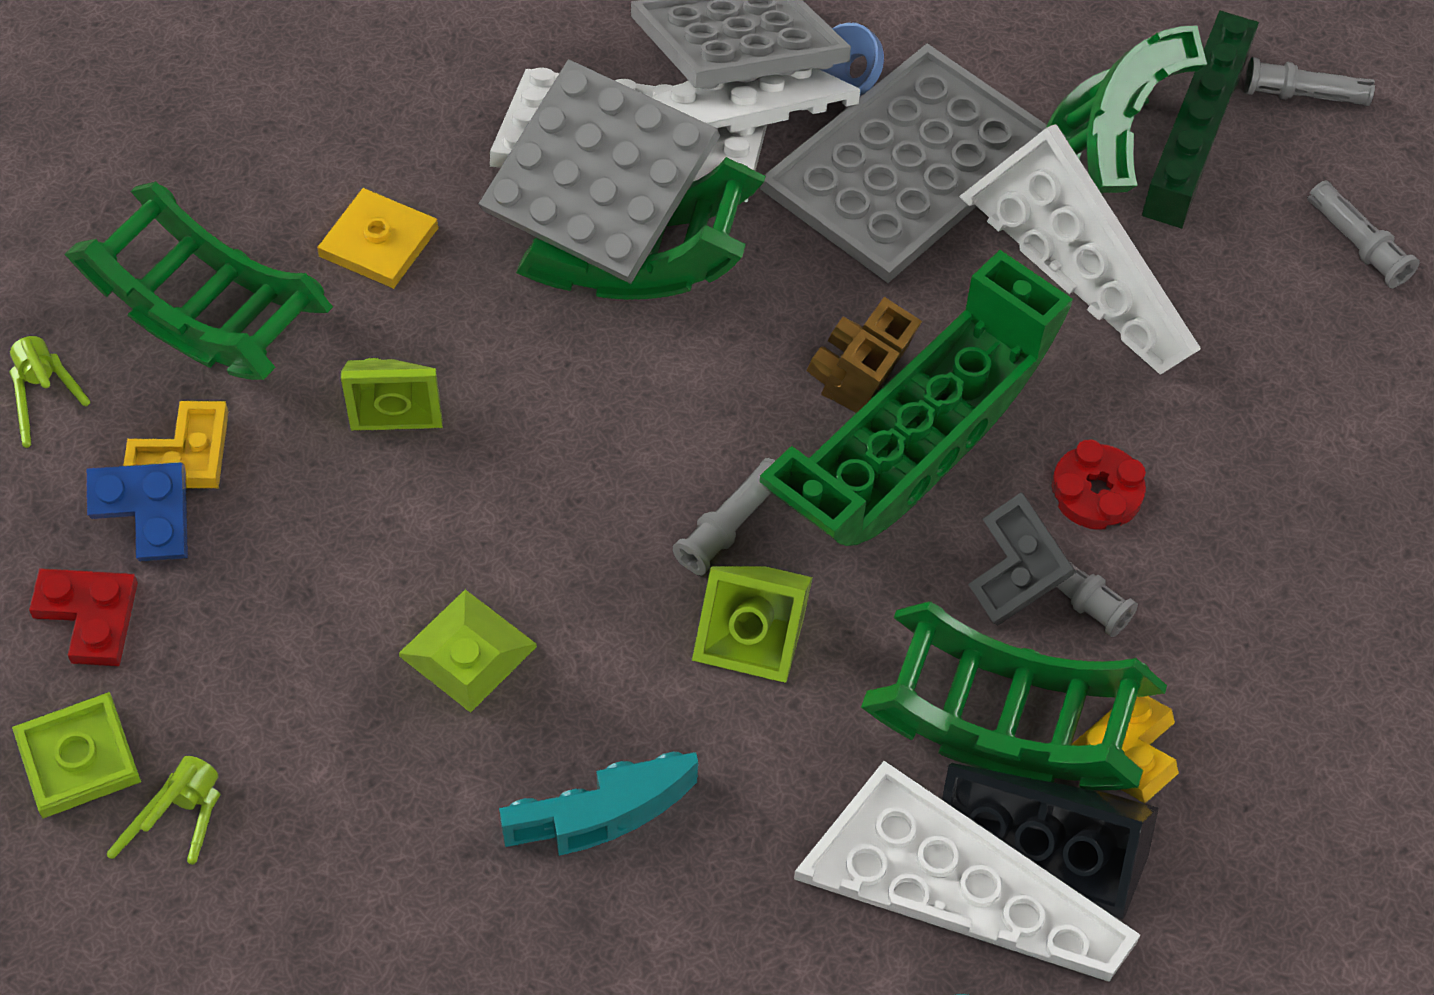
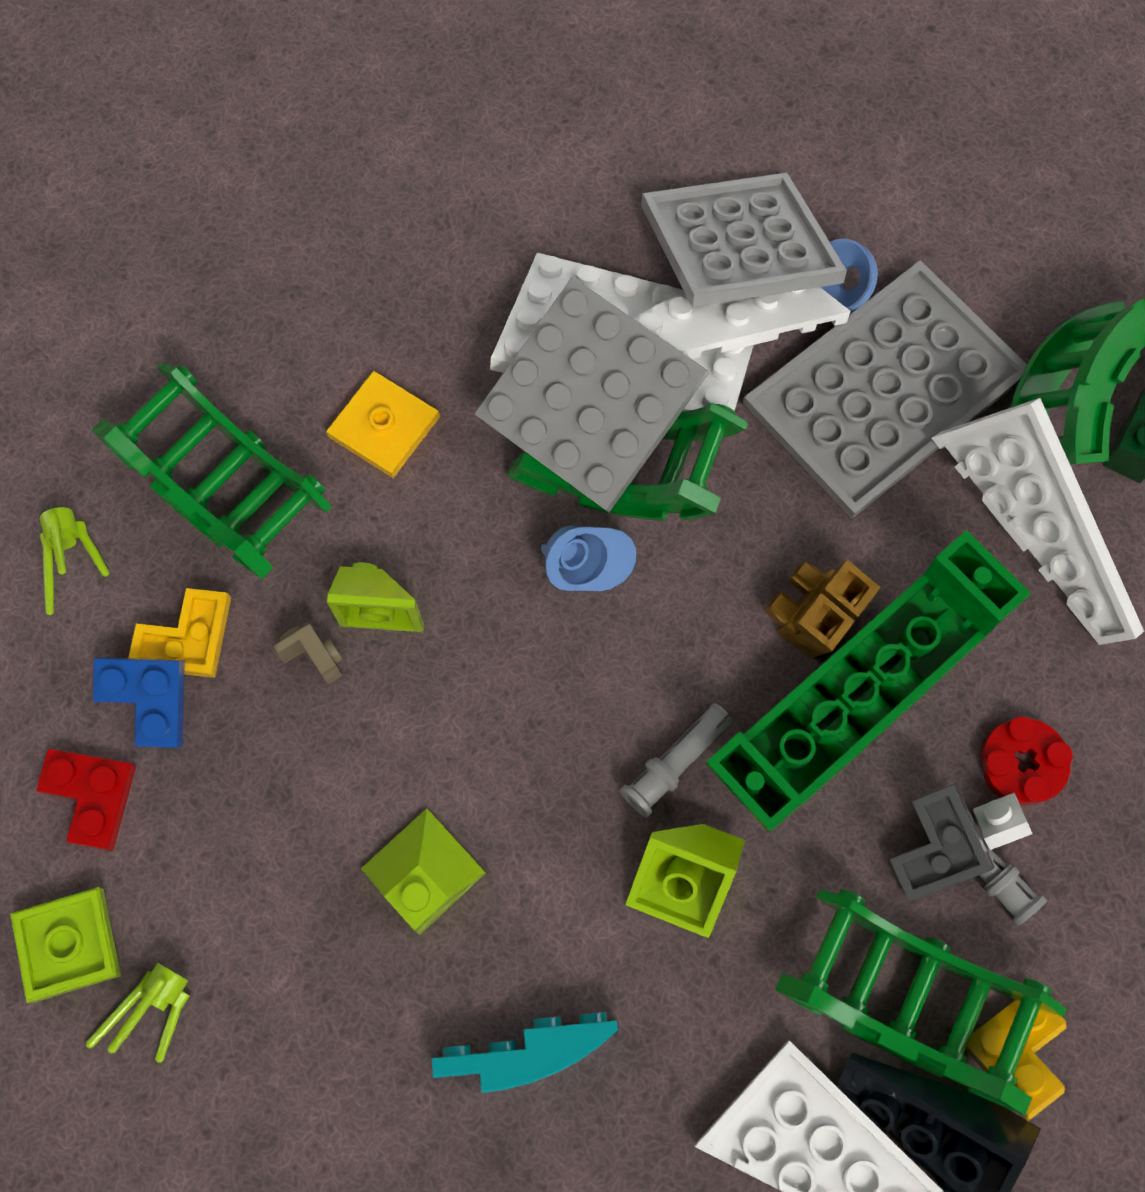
camera: 10 degrees right, 15 degrees up
none -> dark tan bracket [273,624,343,684]
none -> medium blue piece [541,525,636,591]
none -> white plate [973,793,1033,850]

